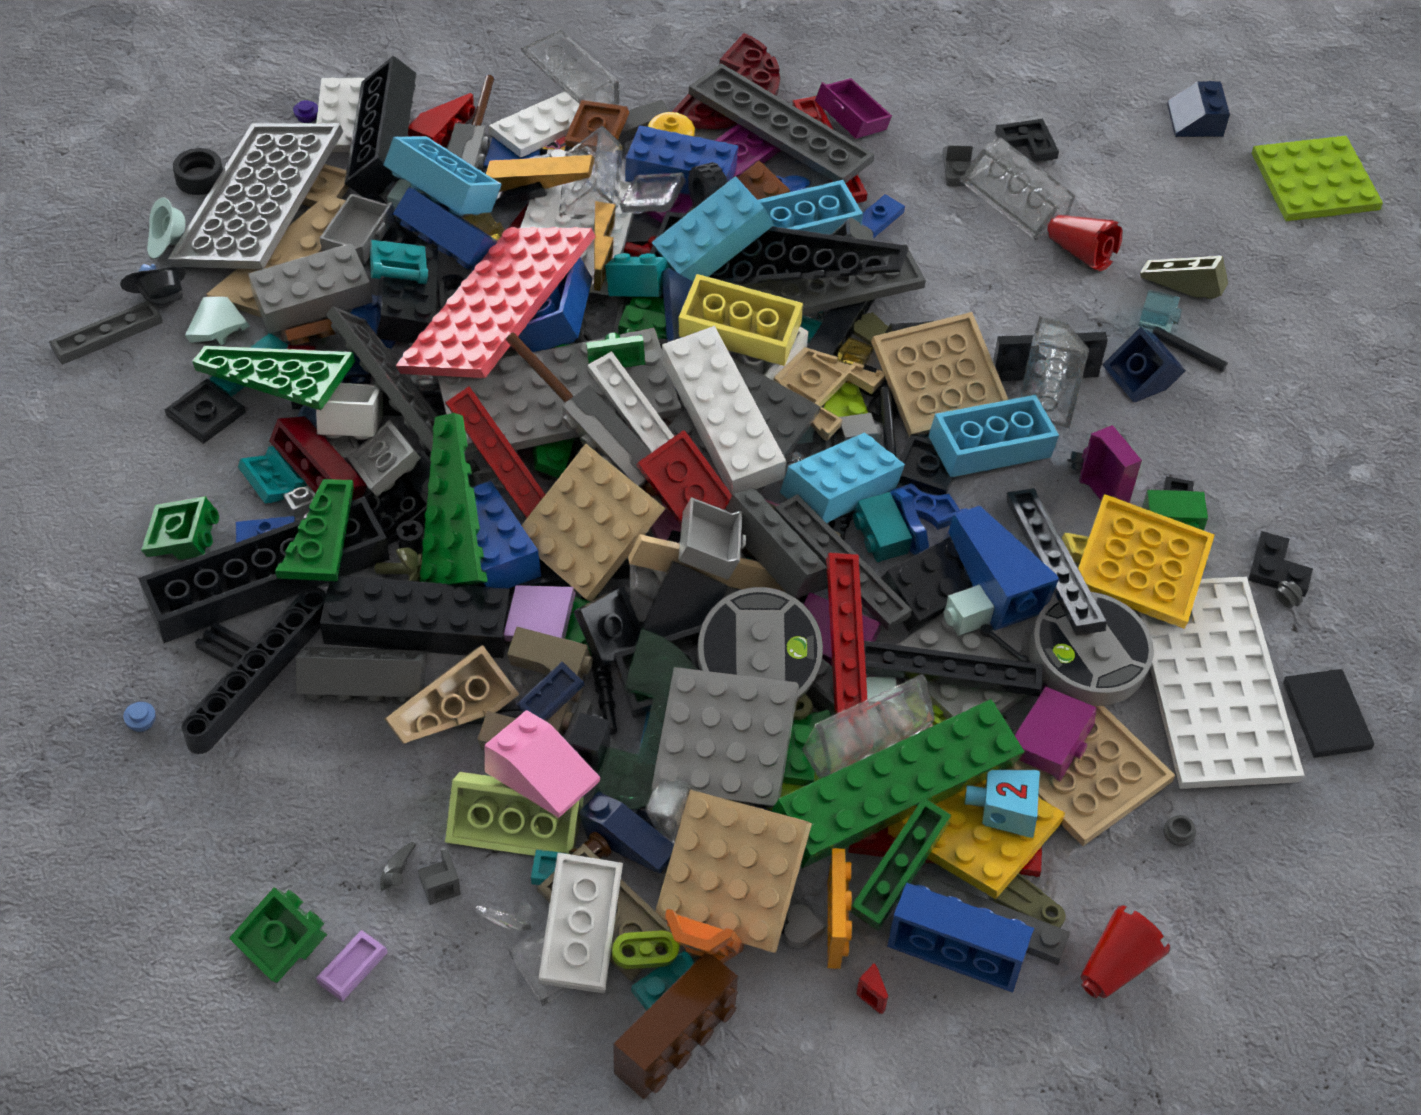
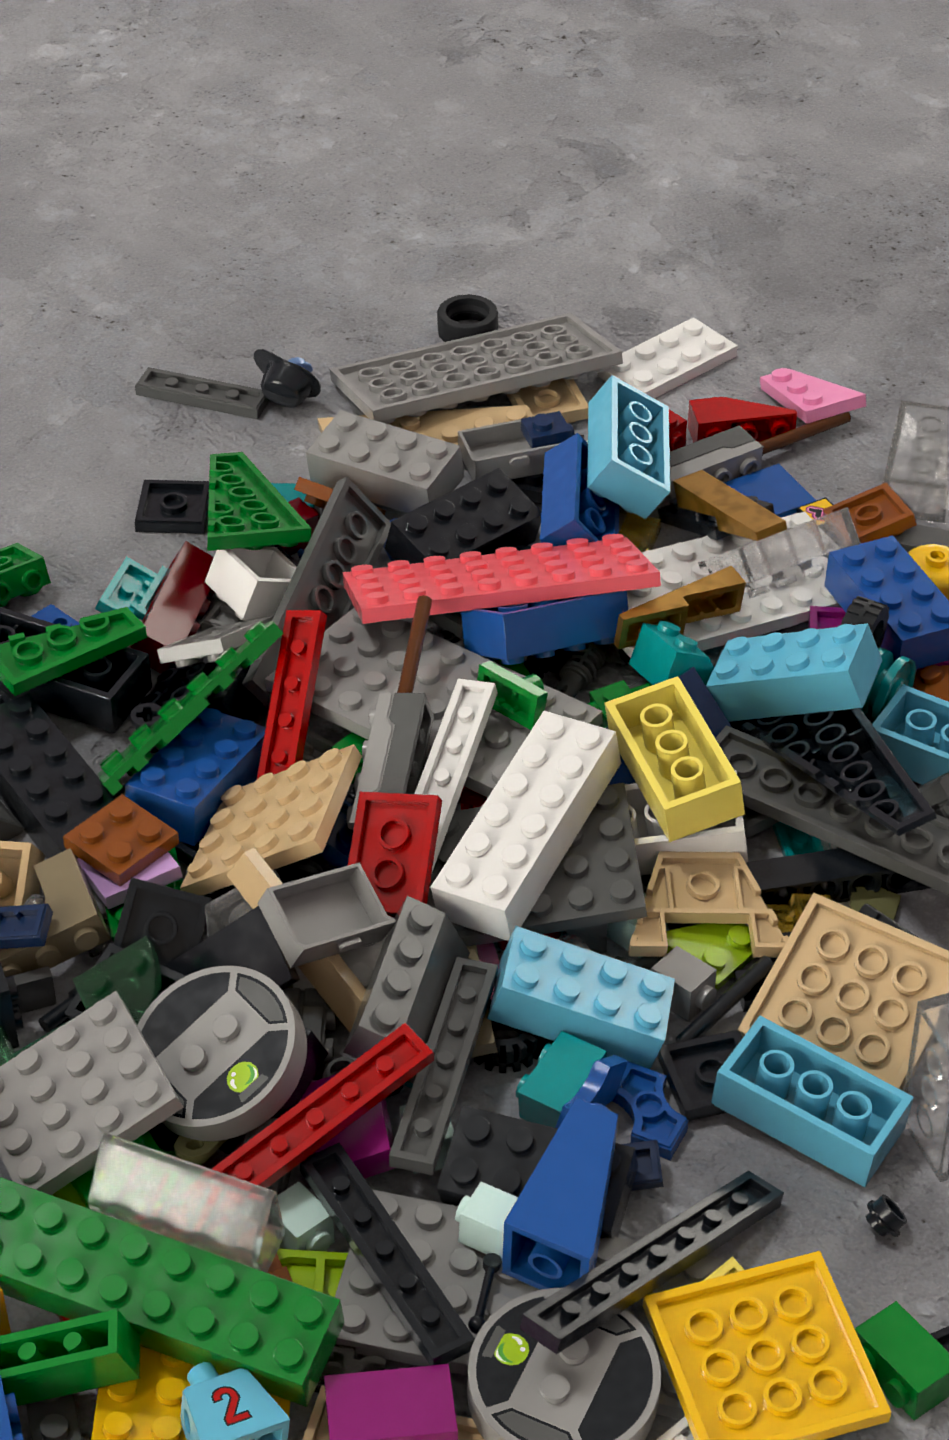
camera: 55 degrees right, 10 degrees down
light aqua piece [147,197,185,259] -> none
light aqua slope [185,297,250,346] -> none
dark purple plate [293,100,318,123] -> none
black brick [344,55,416,196] -> none
teal plate [370,240,428,285] -> none
olive plant [375,548,422,582] -> none
white plate [489,91,581,158] -> none
clear plate [619,173,686,214] -> none
magenta container [1079,425,1142,503] -> none
none -> dark orange plate [63,794,179,886]
none -> dark blue bracket [521,411,575,448]
none -> bright pink wing [760,368,866,424]

